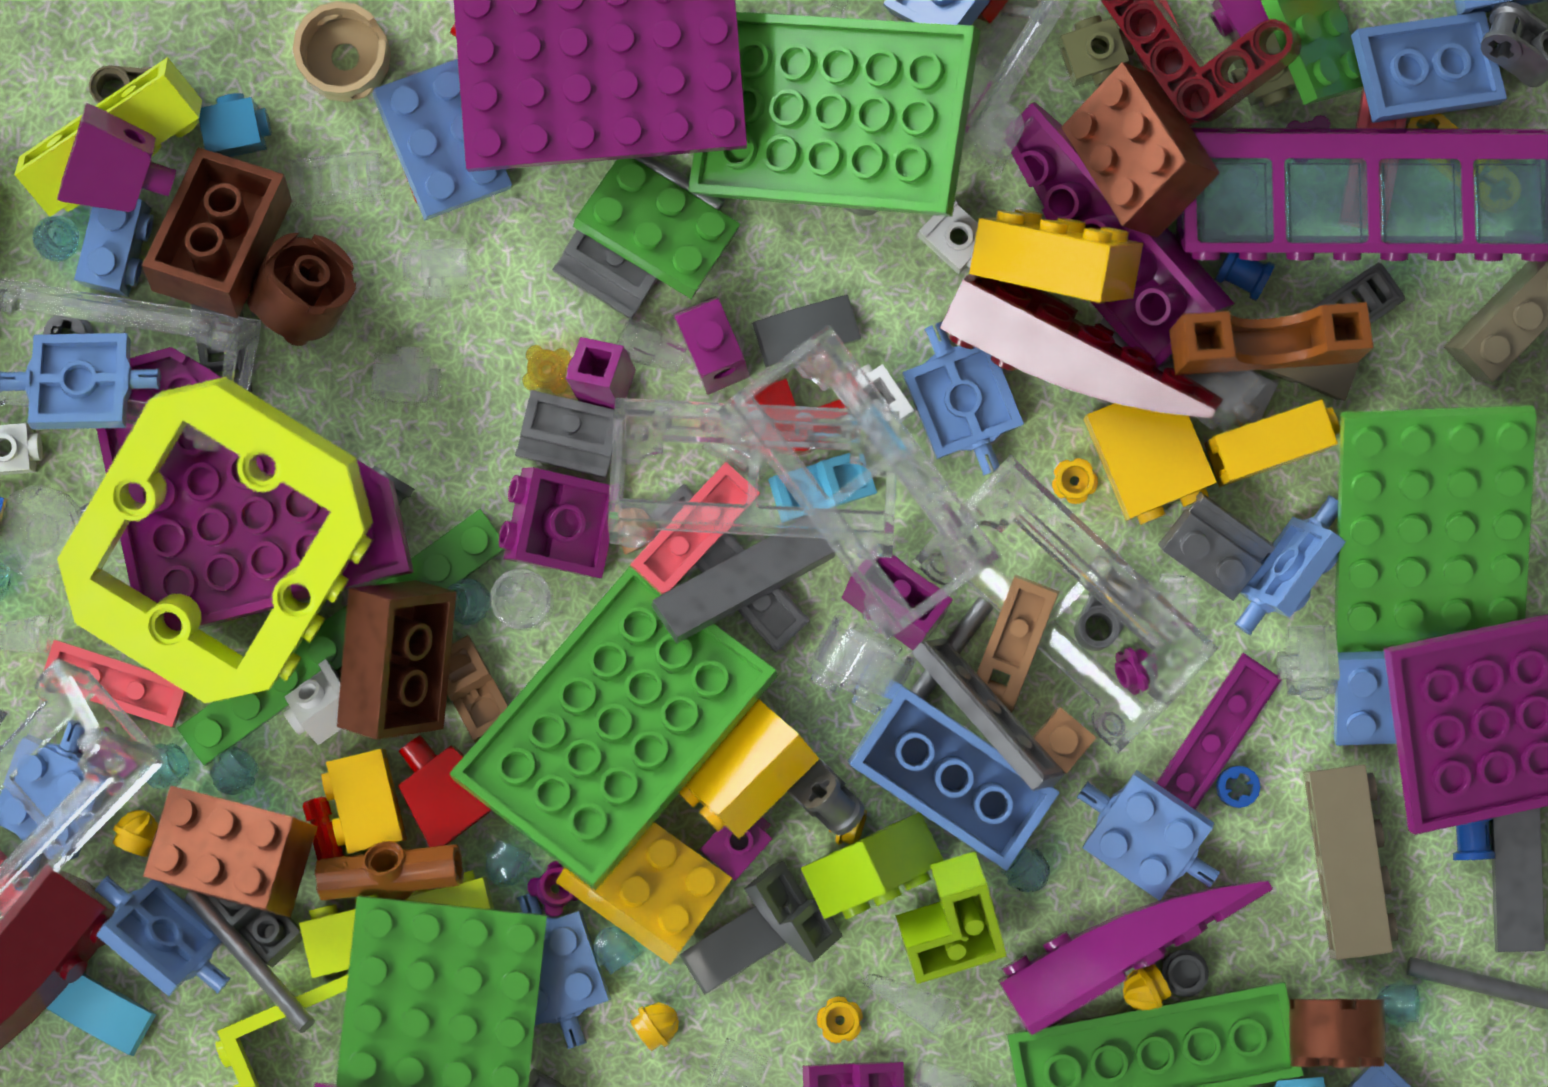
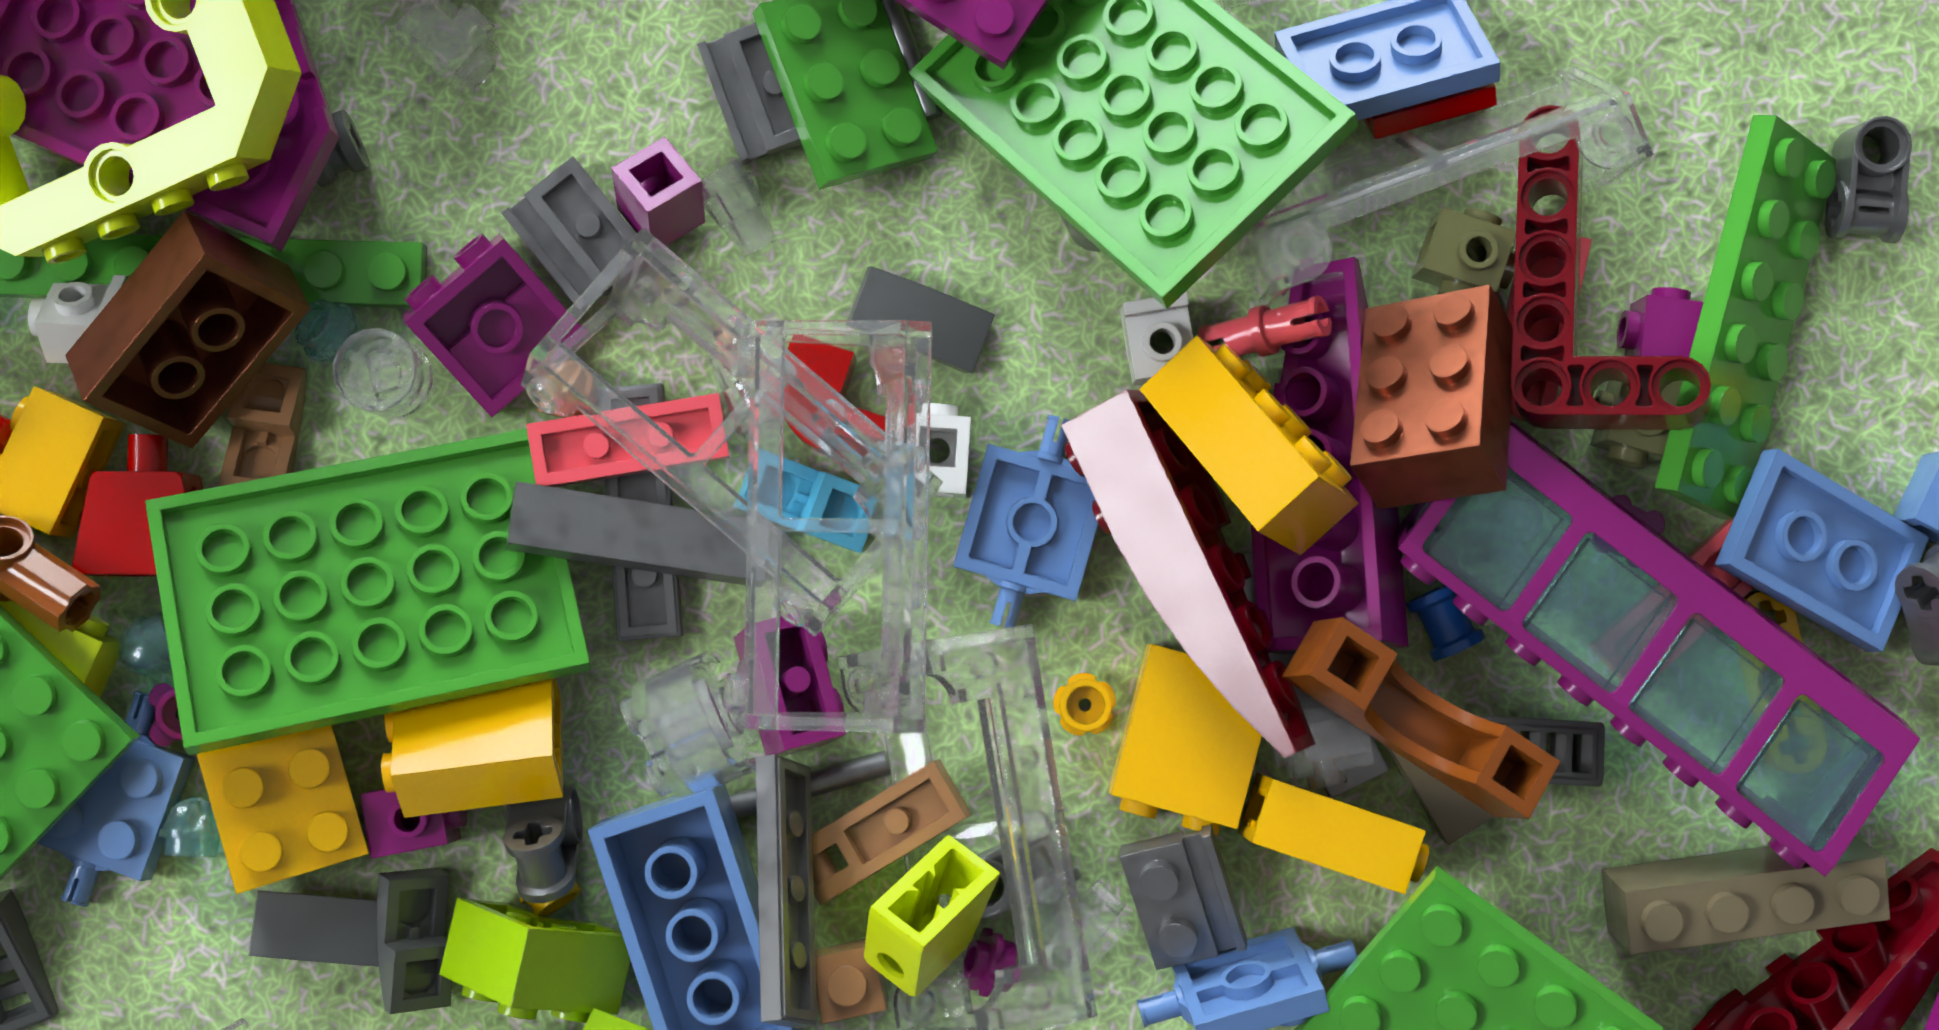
camera: 35 degrees right, 0 degrees up
clear yellow plate [522,345,571,394] -> none
yellow plate [630,1002,679,1051] -> none
magenta torso [673,296,750,395] -> none
none -> neon yellow torso [864,835,1000,997]
none -> coral pin [1198,295,1332,357]

